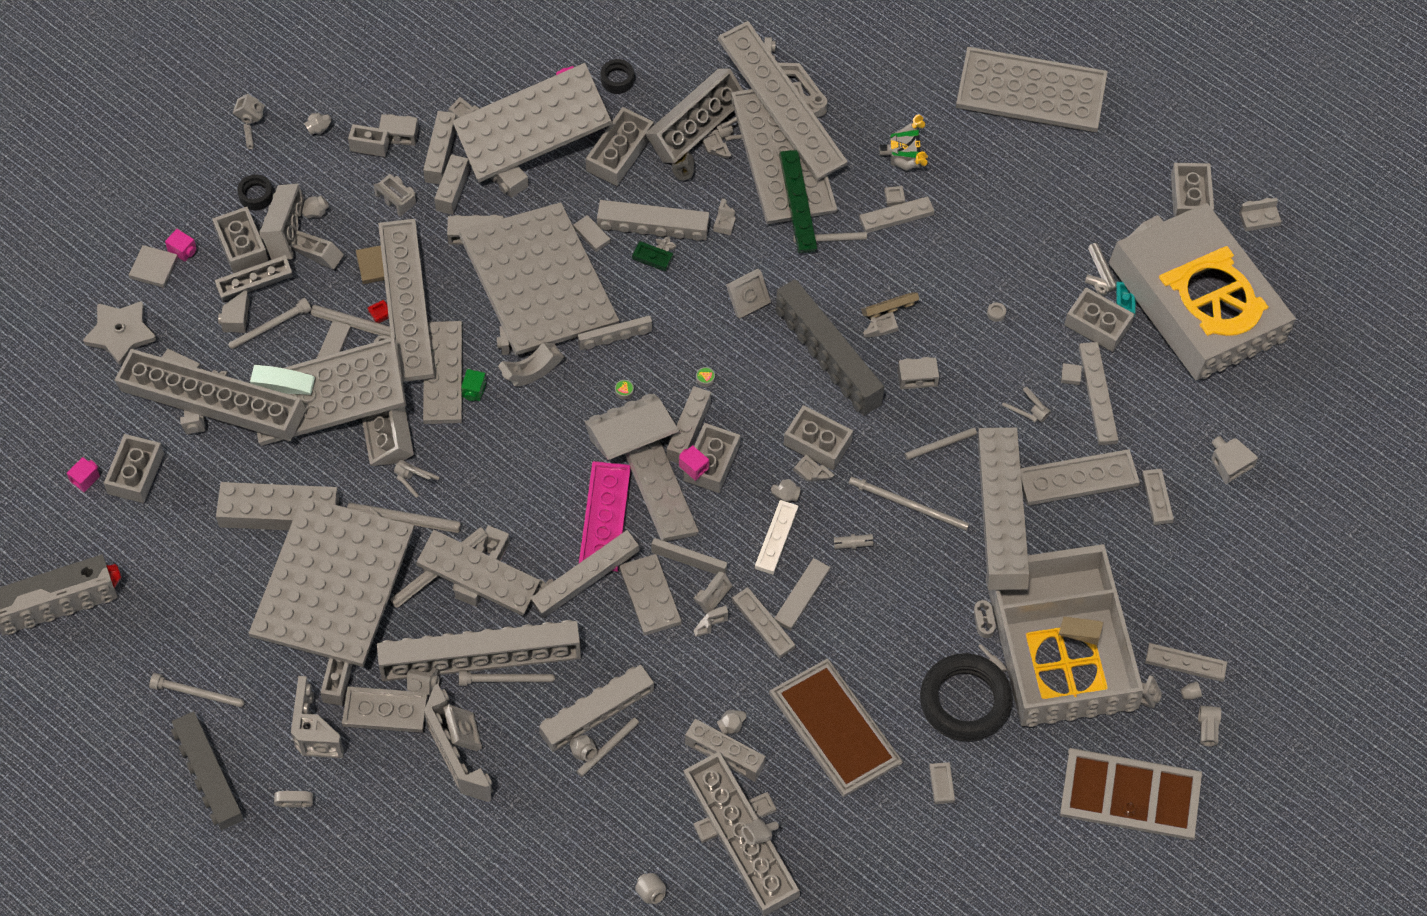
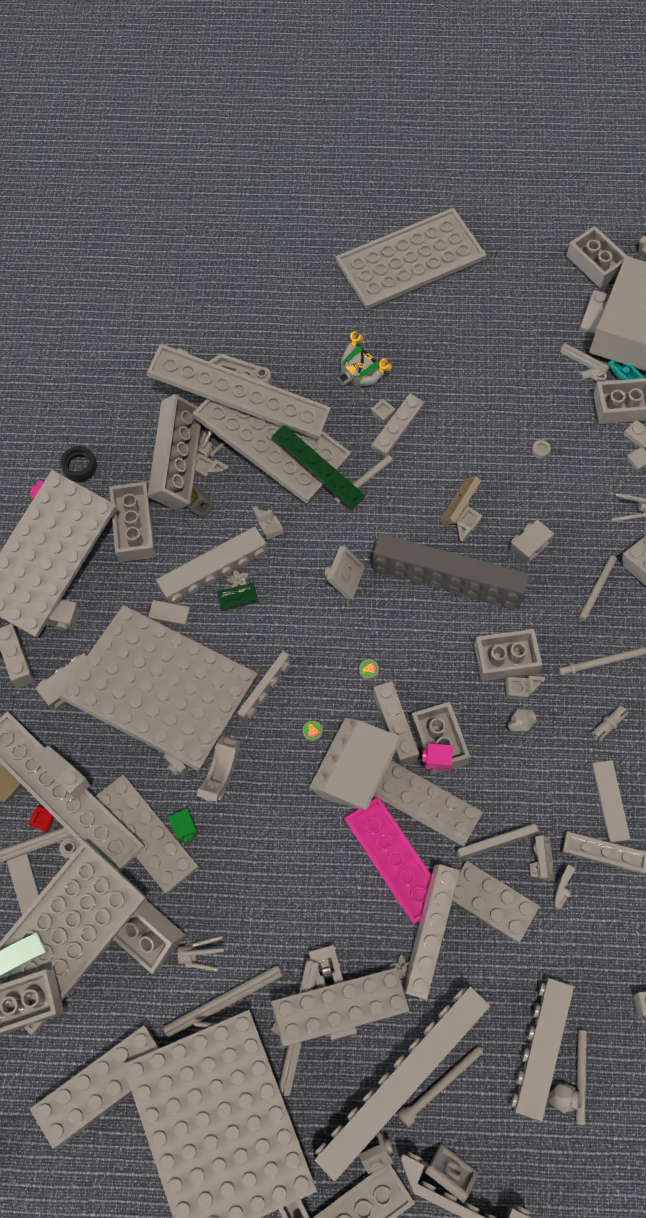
camera: 35 degrees left, 5 degrees up
white plate [755,500,798,575] -> none
none -> light grey slope [33,746,90,800]

